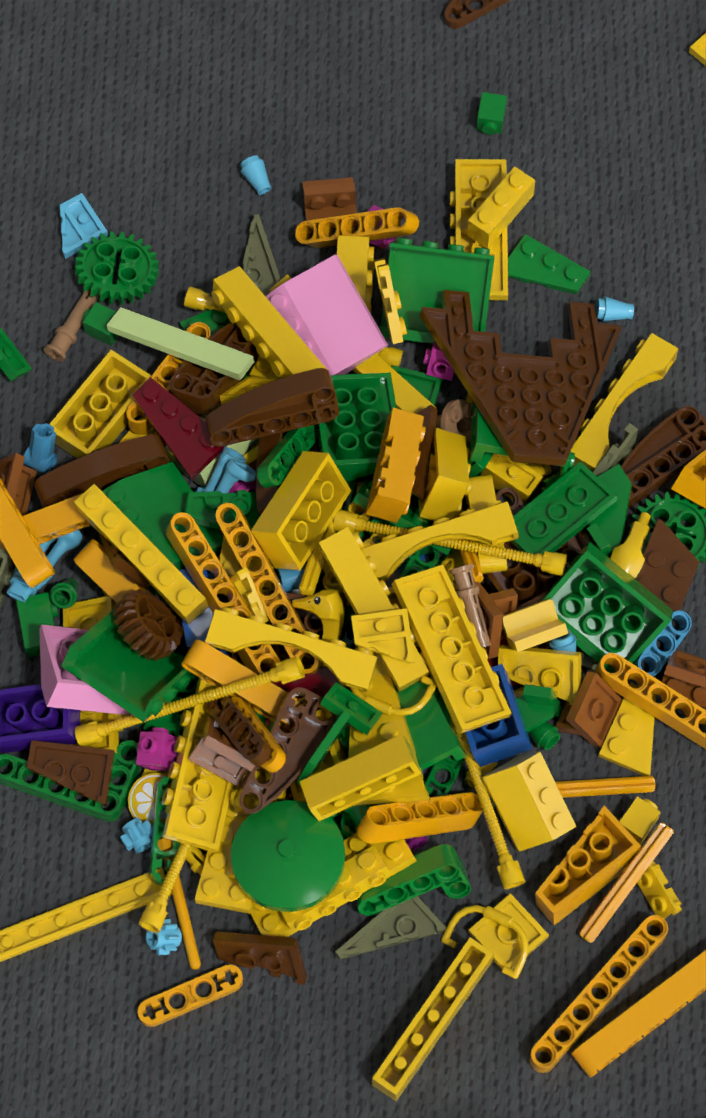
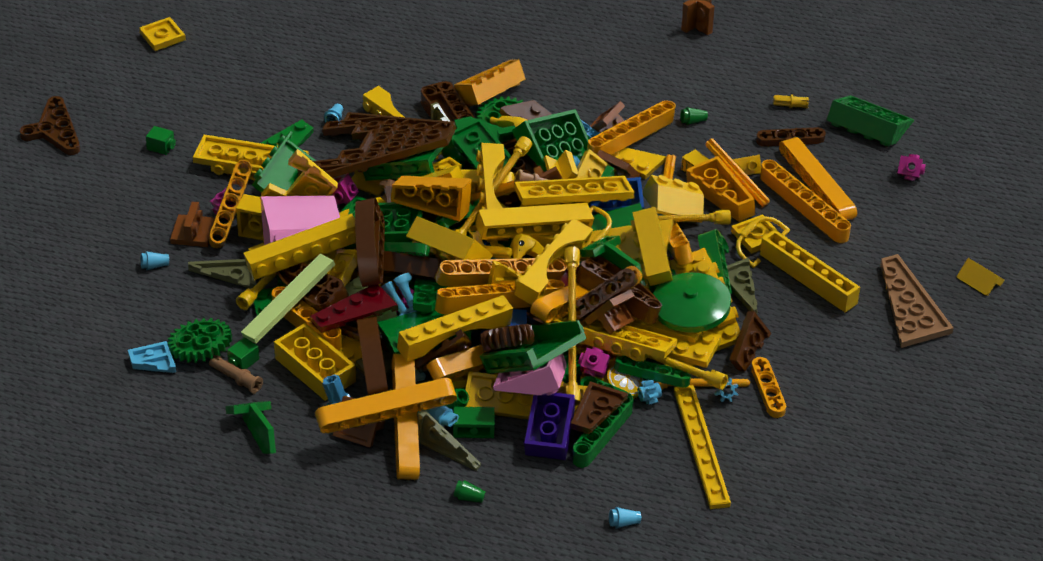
camera: 80 degrees left, 25 degrees down
yellow wing [351,608,415,664] -> none
yellow brick [467,166,535,249] -> none

